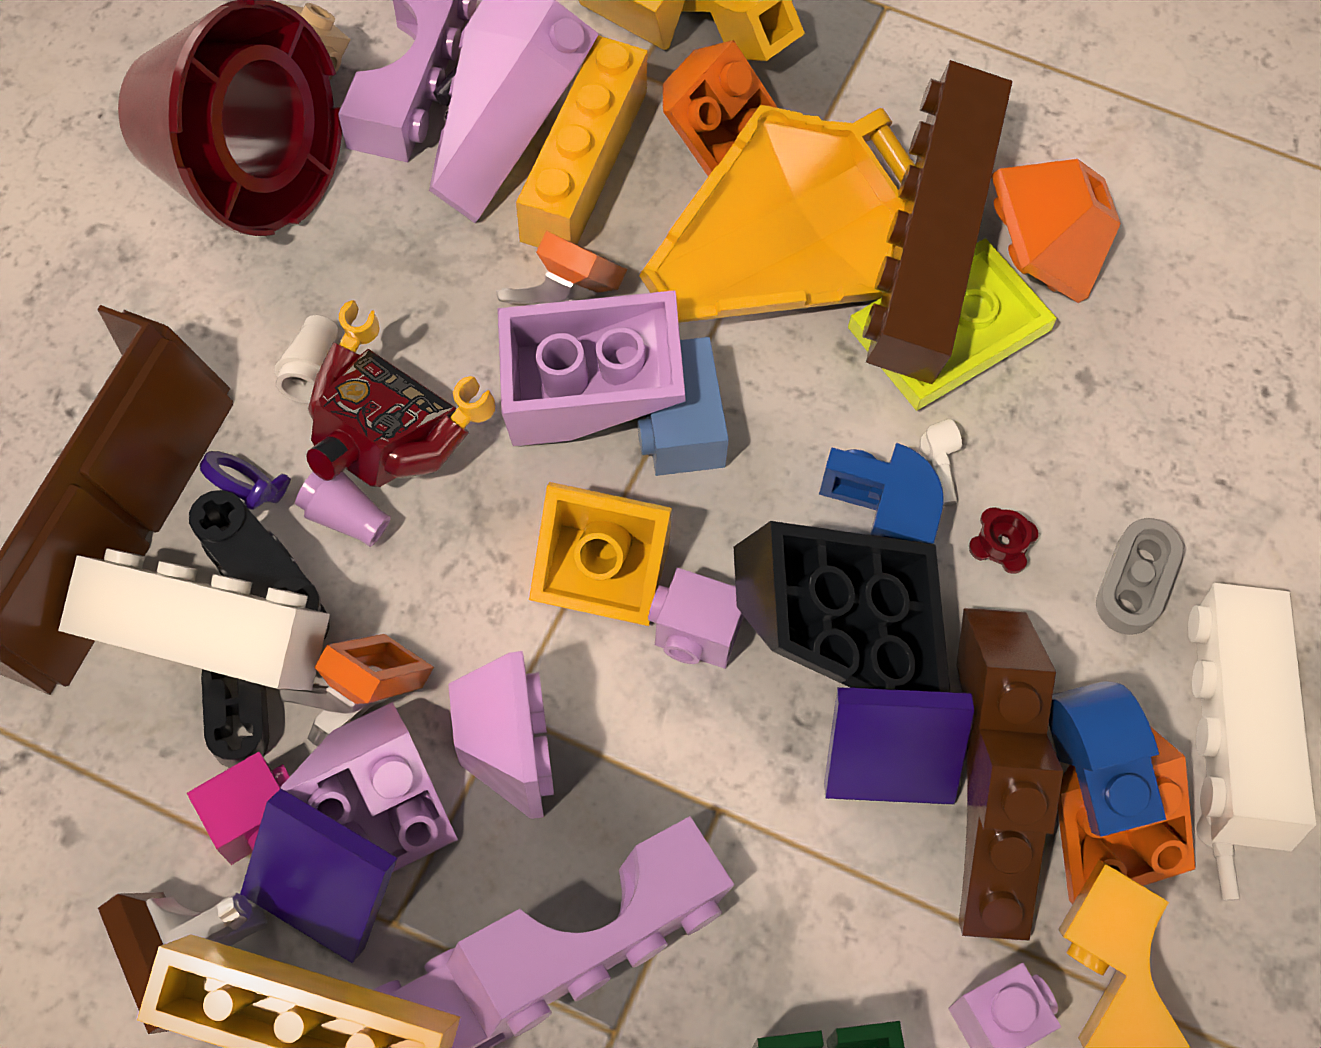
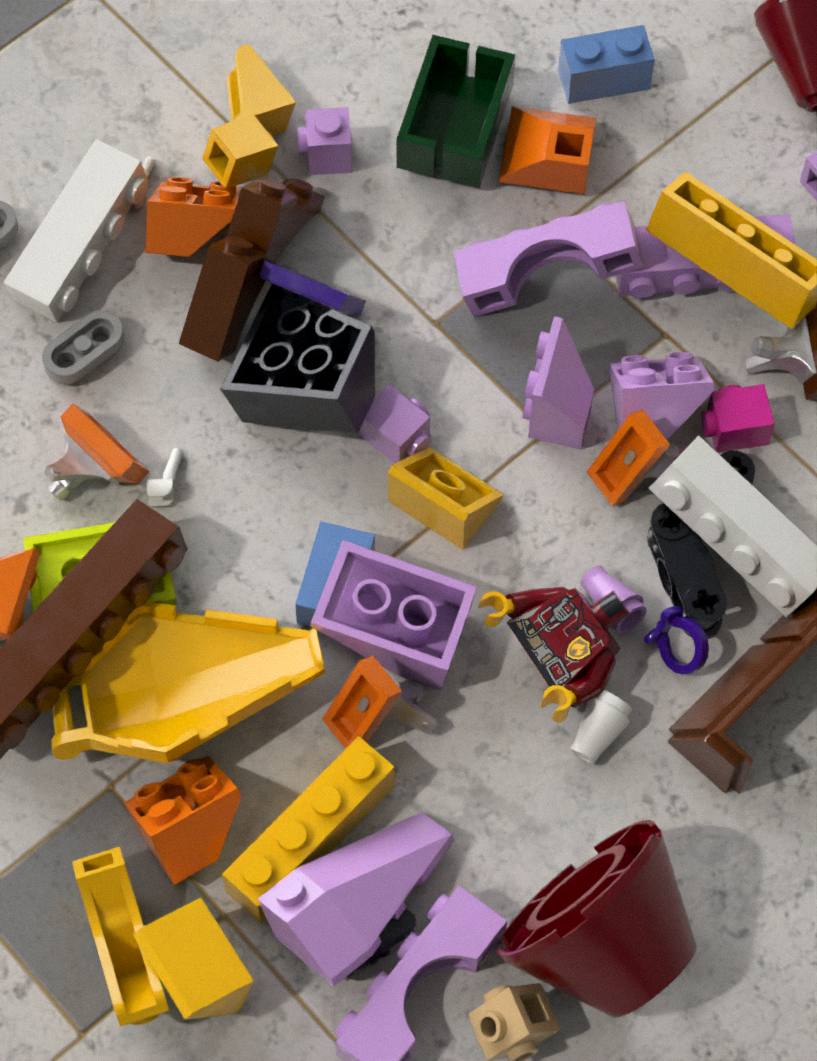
camera: 155 degrees left, 0 degrees up
dark purple tile [240,789,398,963] -> none
blue brick [819,443,943,544] -> none
dark red plate [969,507,1038,574] -> none
blue brick [1049,681,1166,837] -> none
none -> orange piece [44,403,149,500]

